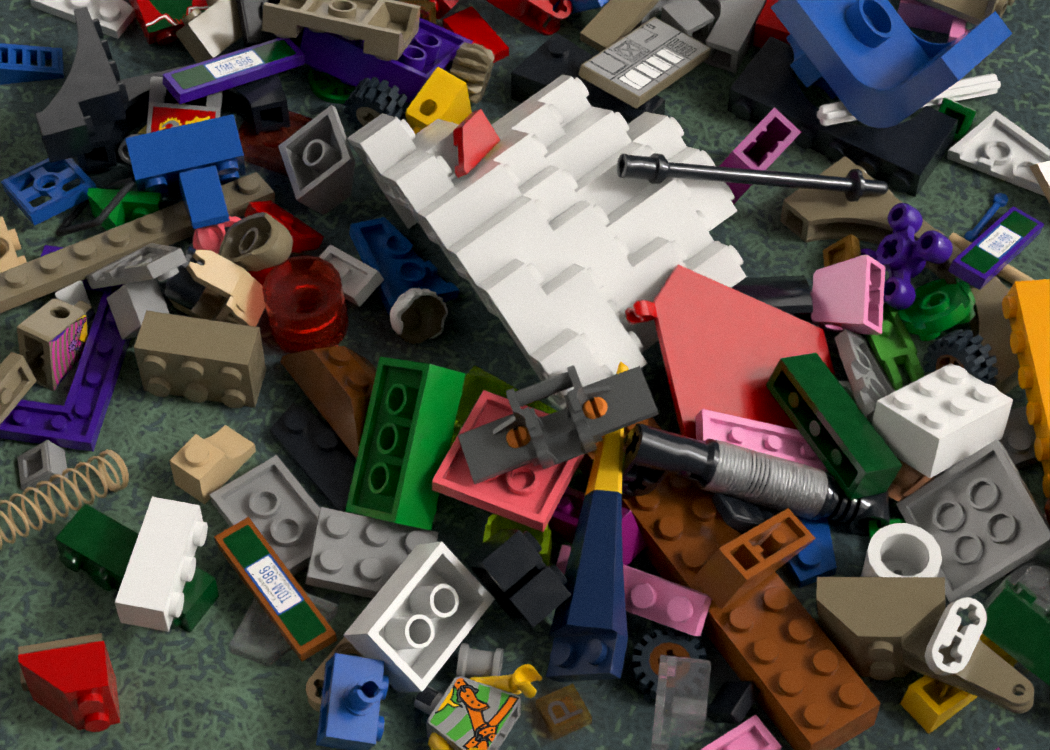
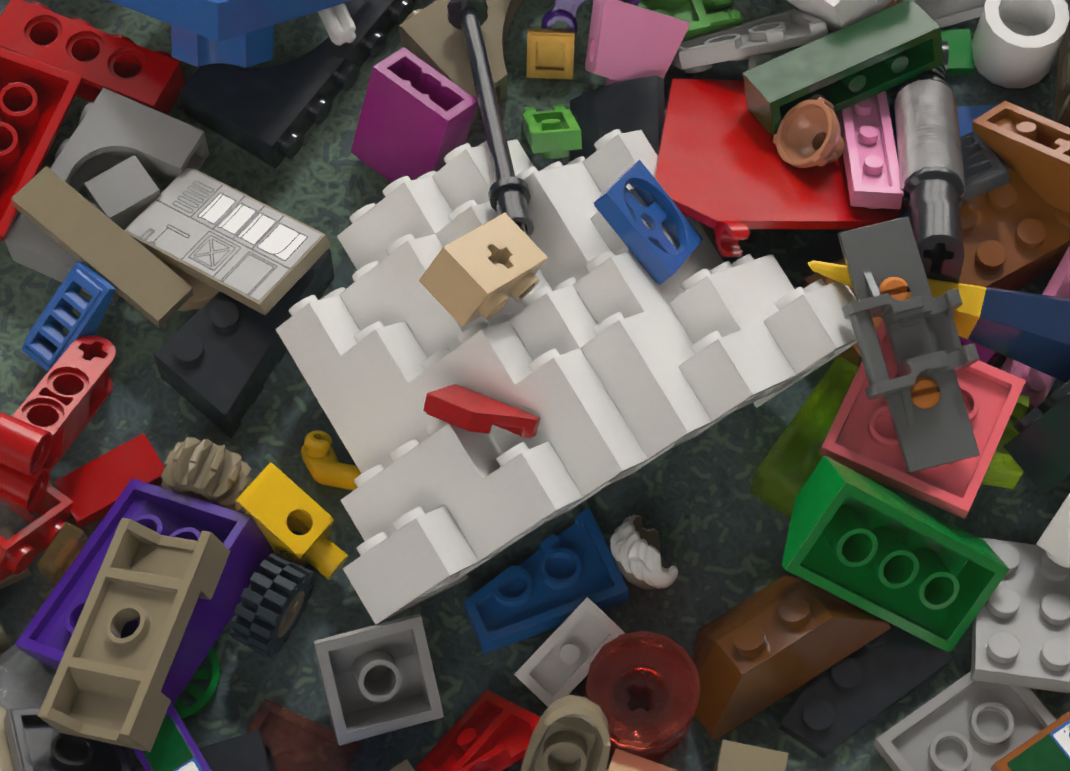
camera: 90 degrees left, 10 degrees up
none -> tan brick [419,213,548,327]
none -> bright green hinge [522,104,582,159]
none -> blue piece [594,160,703,285]
none -> nougat piece [773,97,845,168]

